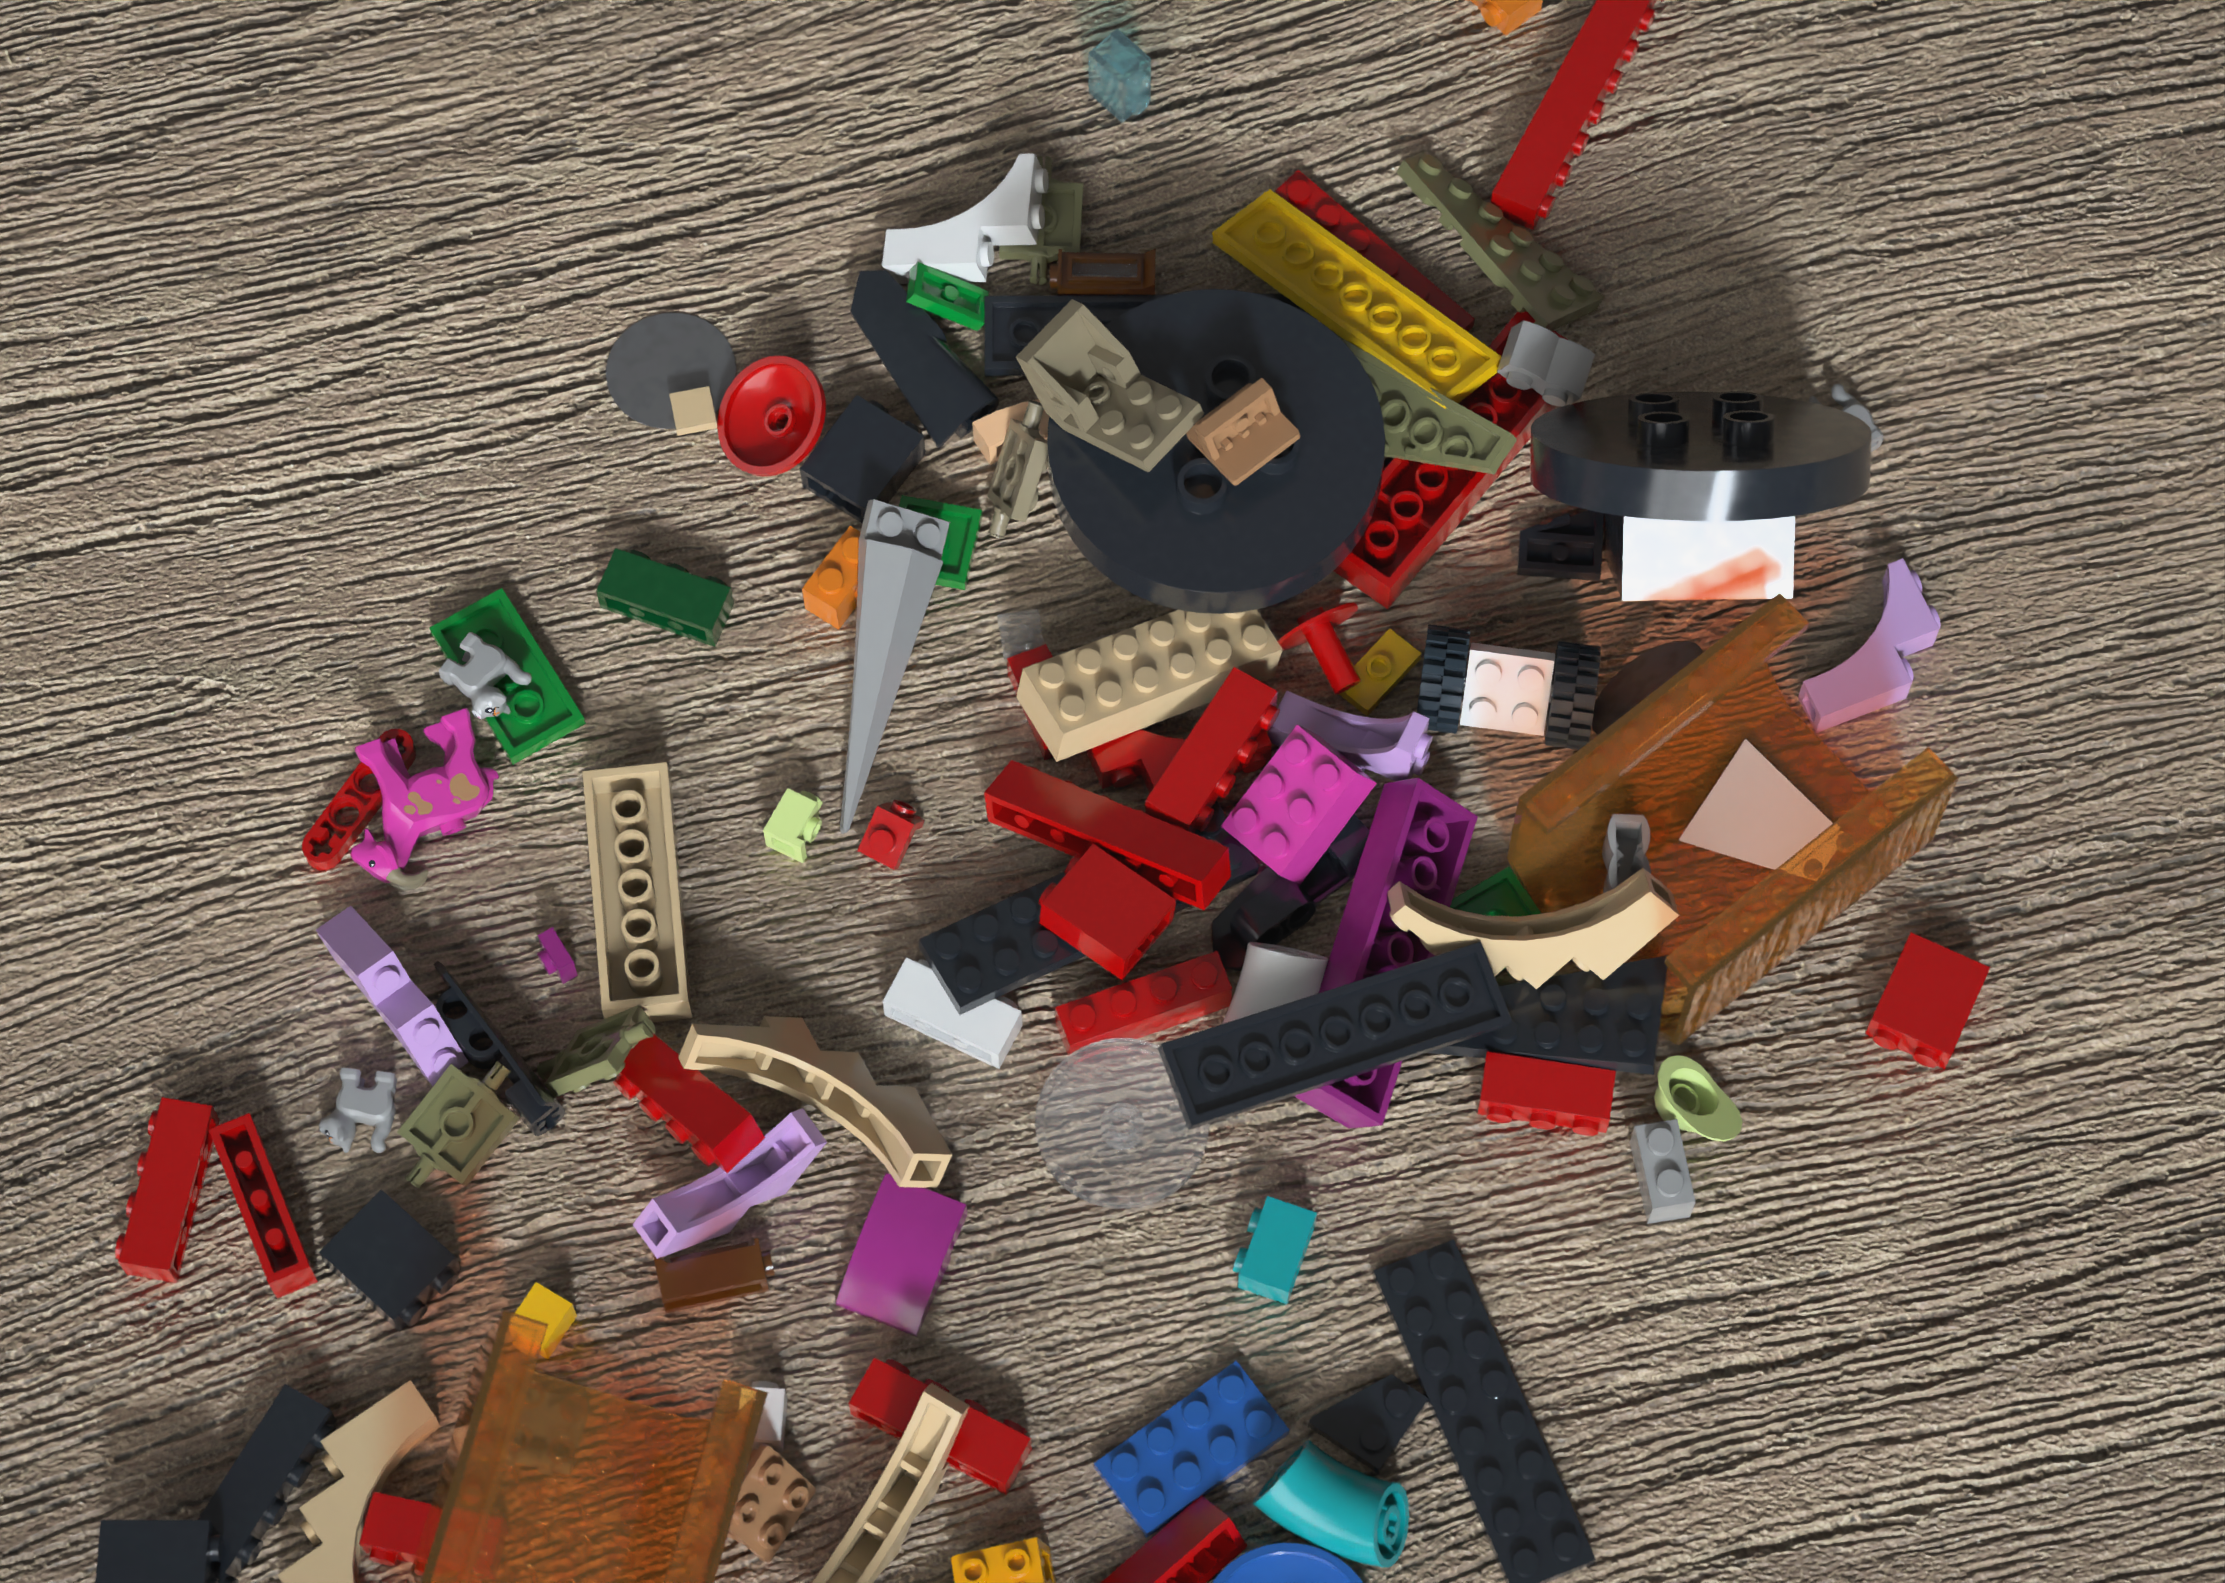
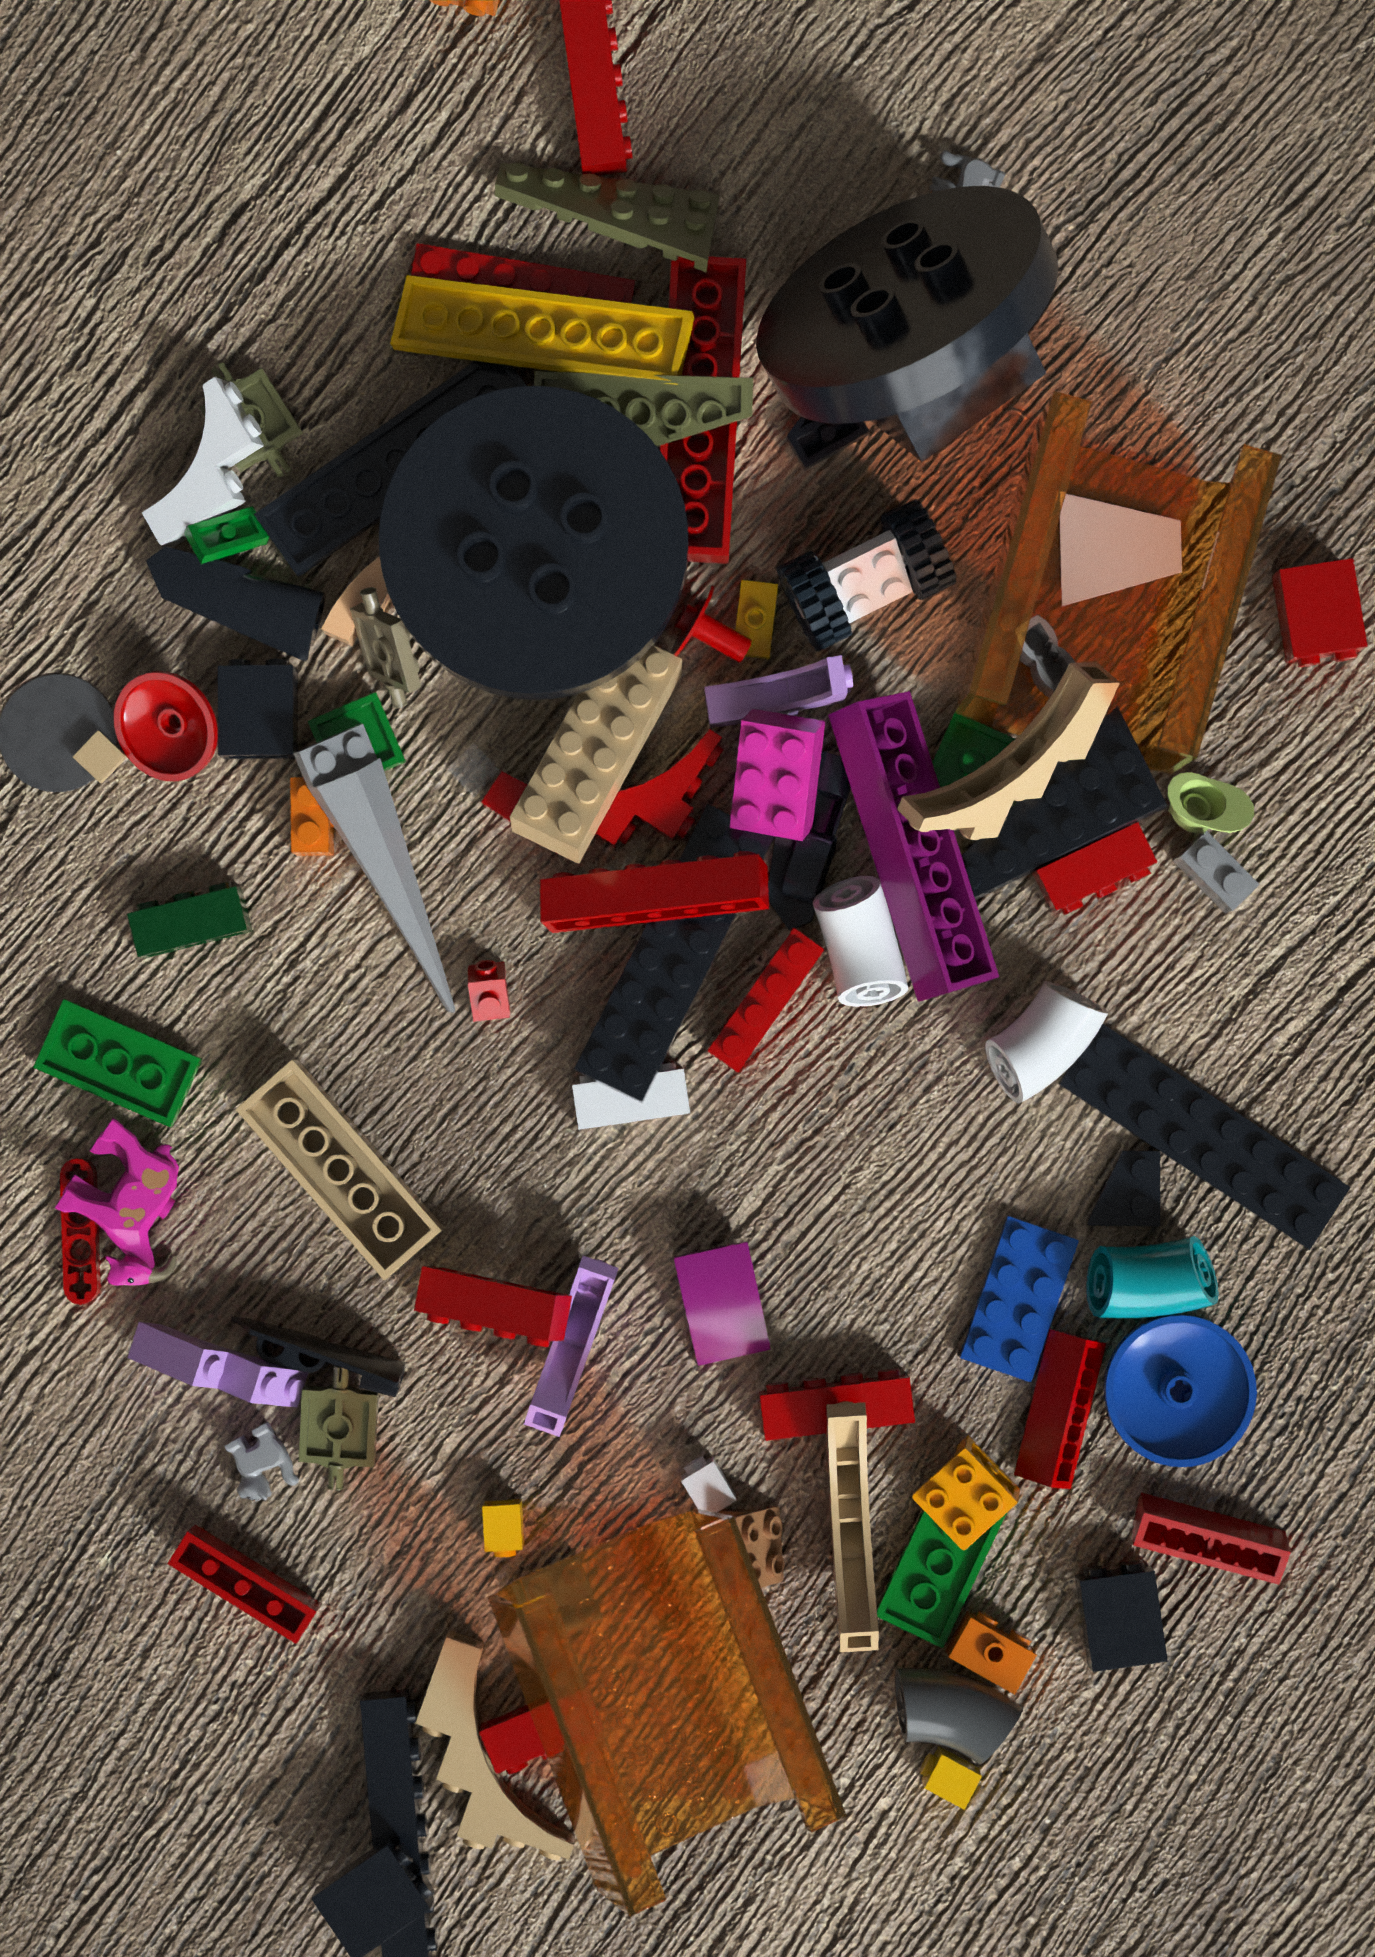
camera: 35 degrees left, 20 degrees up
red brick [115,1097,220,1283] -> none
black brick [319,1189,461,1332] -> none
light grey animal [439,632,532,720] -> none
magenta plate [536,927,578,984] -> none
olive plate [537,1005,655,1097] -> none
reddish brown window [653,1238,775,1313] -> none
tan arch [678,1016,952,1188] -> none
yellowish green brick [763,788,823,863] -> none
dark tan bracket [1016,299,1204,473] -> none
clear dish [1035,1038,1209,1209] -> none
red brick [1039,844,1176,980] -> none
reddish brown window [1050,248,1156,295] -> none
clear light blue brick [1088,29,1151,123] -> none
red brick [1145,667,1280,833] -> none
black plate [1158,941,1512,1130] -> none
medium nougat bracket [1186,378,1300,485] -> none
teal brick [1233,1196,1317,1305] -> none
light grey brick [1497,321,1595,407] -> none
flat silver sticker [1591,641,1704,739] -> none
lavender arch [1798,558,1941,733] -> none
none -> white brick [985,981,1108,1104]

